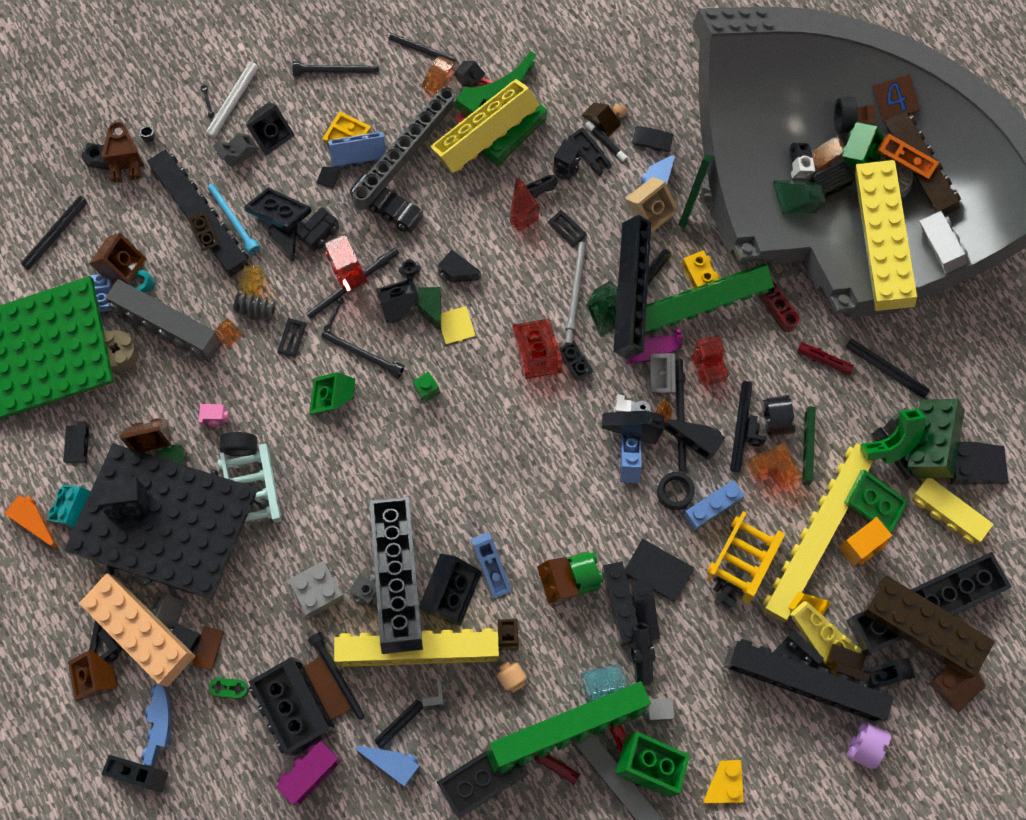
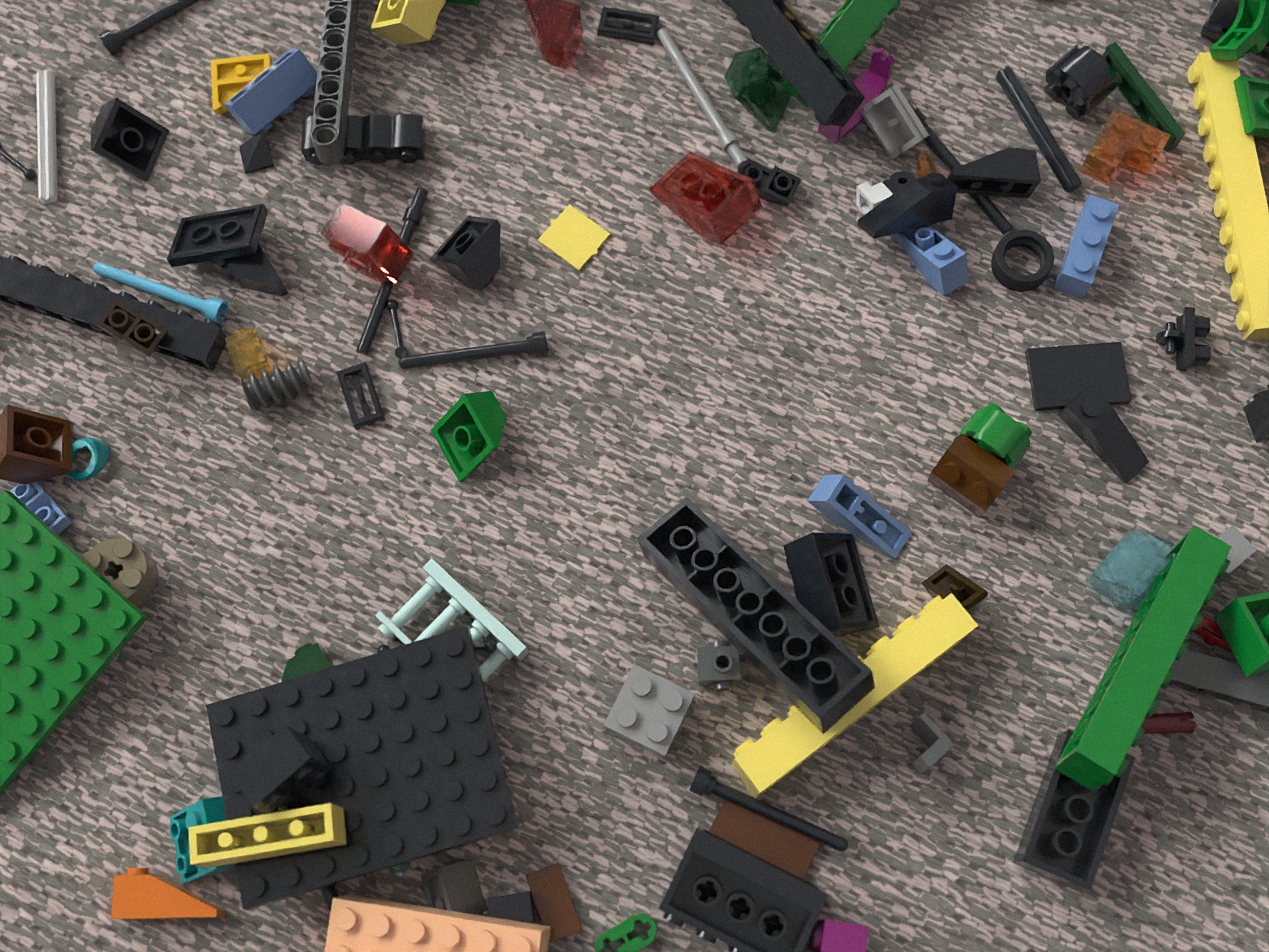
camera: 30 degrees left, 0 degrees up
black panel [63,421,90,463] -> none
dark grey brick [105,279,222,362] -> none
reddish brown slope [120,418,172,452] -> none
bright pink brick [199,404,229,427] -> none
dark grey brick [213,133,258,166] -> none
clear orange slope [214,318,243,347] -> none
black tyre [219,432,257,456] -> none
black brick [296,207,339,252] -> none
medium blue slope [355,746,420,787] -> none
black axle [374,699,423,748] -> none
black plate [399,259,421,280] -> none
green brick [412,371,440,403] -> none
dark green slope [414,287,441,329] -> none
black slope [437,249,481,283] -> none
light nougat head [497,661,526,693] -> none
black brick [602,561,638,647] -> none
black piece [631,622,656,686] -> none
clear red brick [691,334,729,387] -> none
yellow fence [706,511,785,604] -> none
black bracket [745,415,767,447] -> none
none -> light yellow brick [189,803,346,868]

